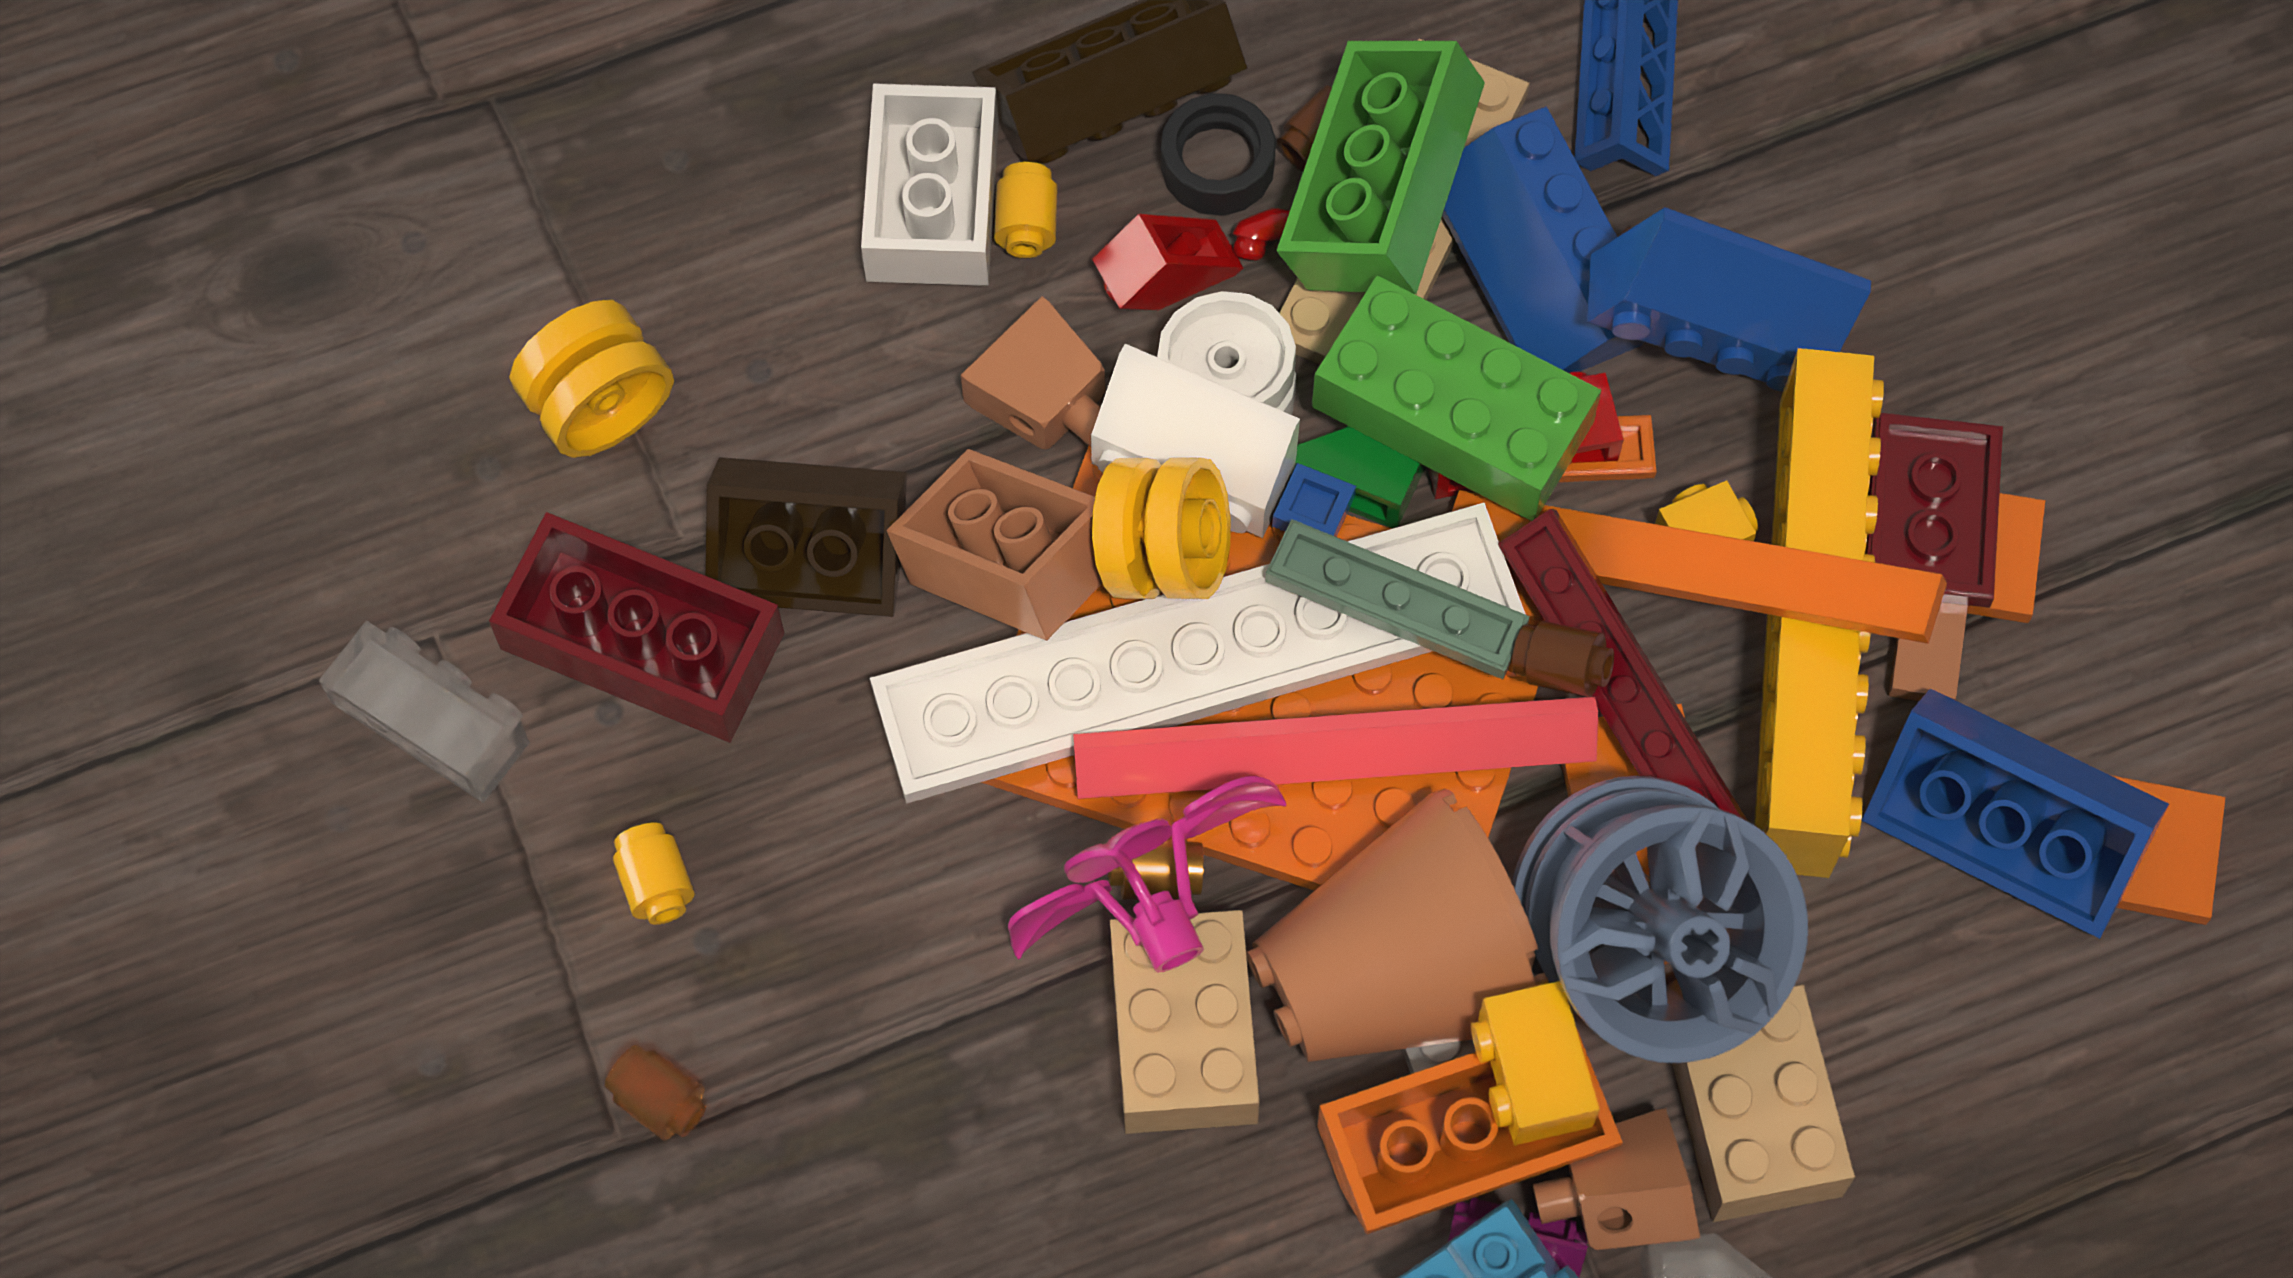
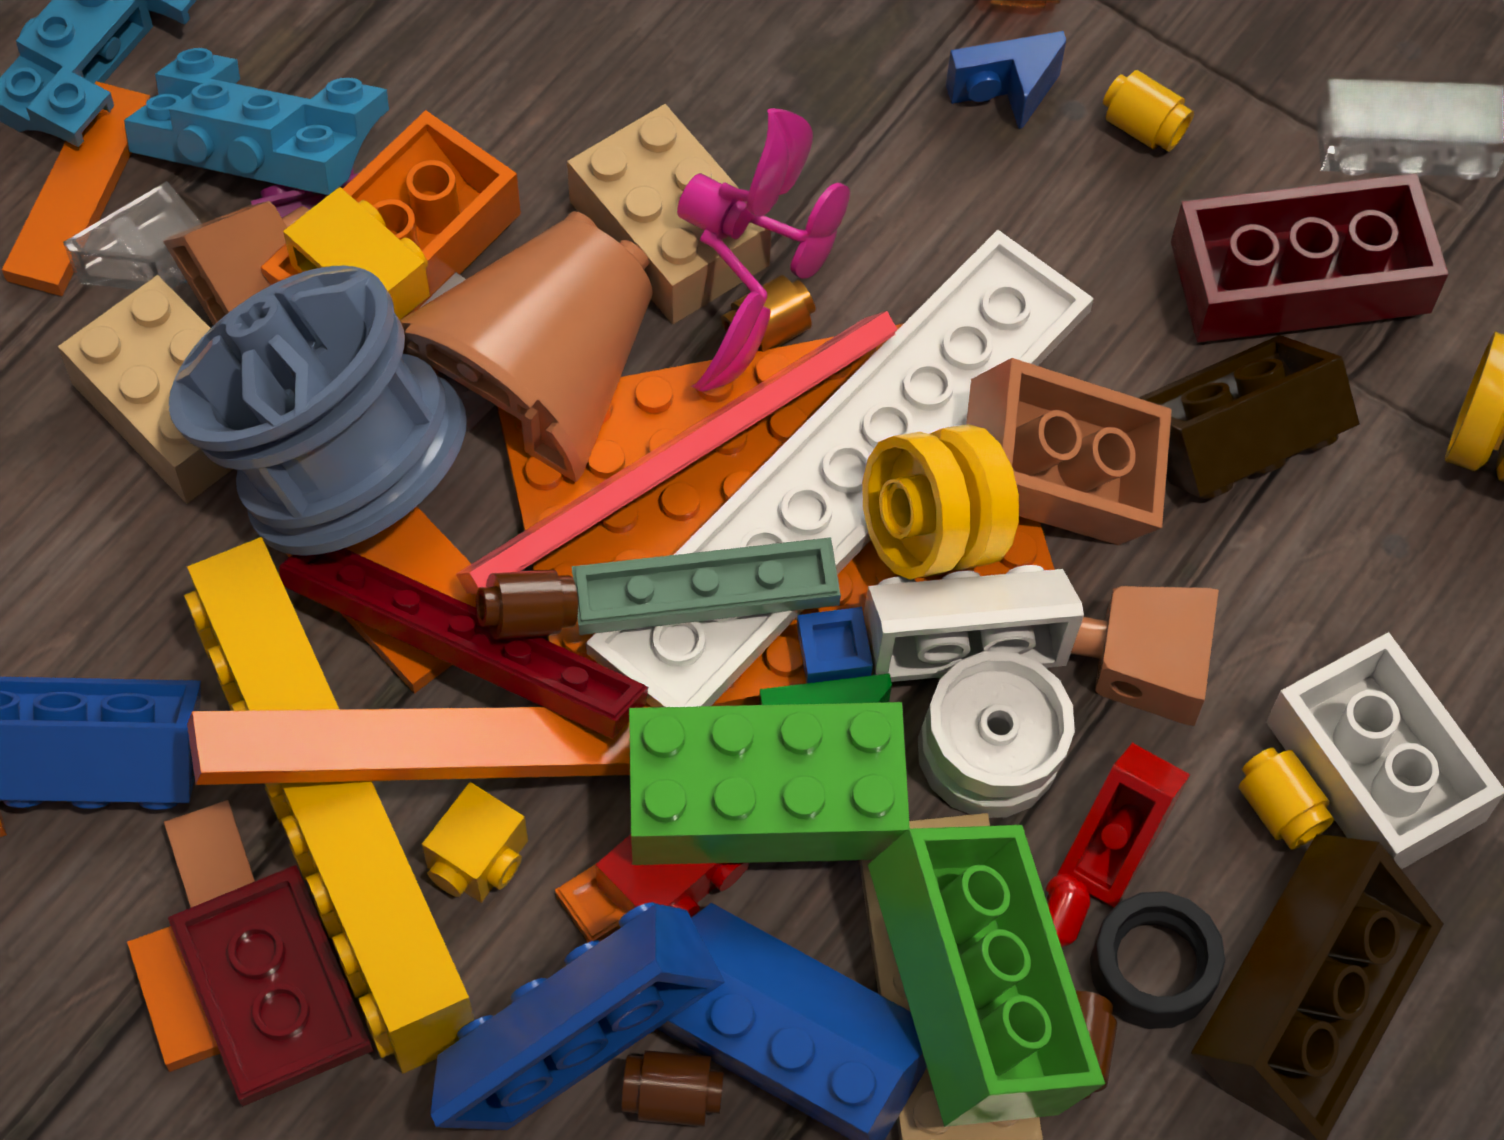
camera: 145 degrees right, 5 degrees down
none -> blue slope [946,31,1066,129]

